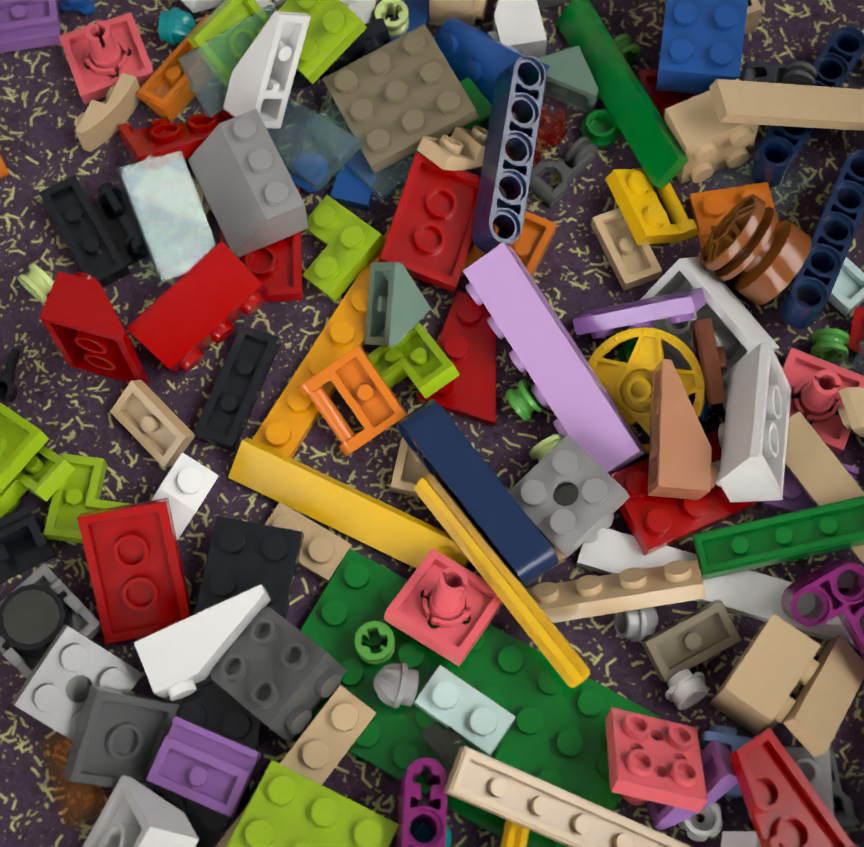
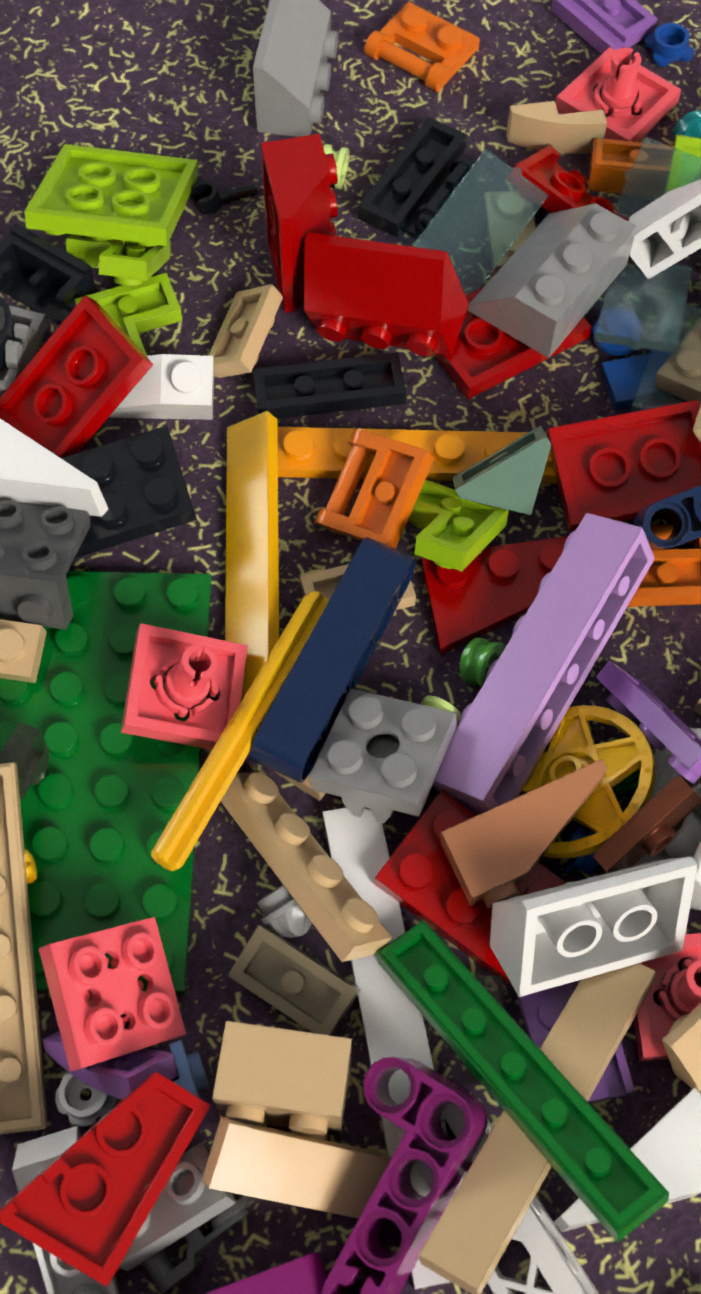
camera: 60 degrees right, 5 degrees down
tan plate [264,502,353,583] -> none
lime plate [302,195,386,302] -> none
bright green bush [354,621,395,665] -> none
light grey plate [374,662,419,709] -> none
light aqua plate [414,665,515,757] -> none
white plate [665,669,709,710] -> none

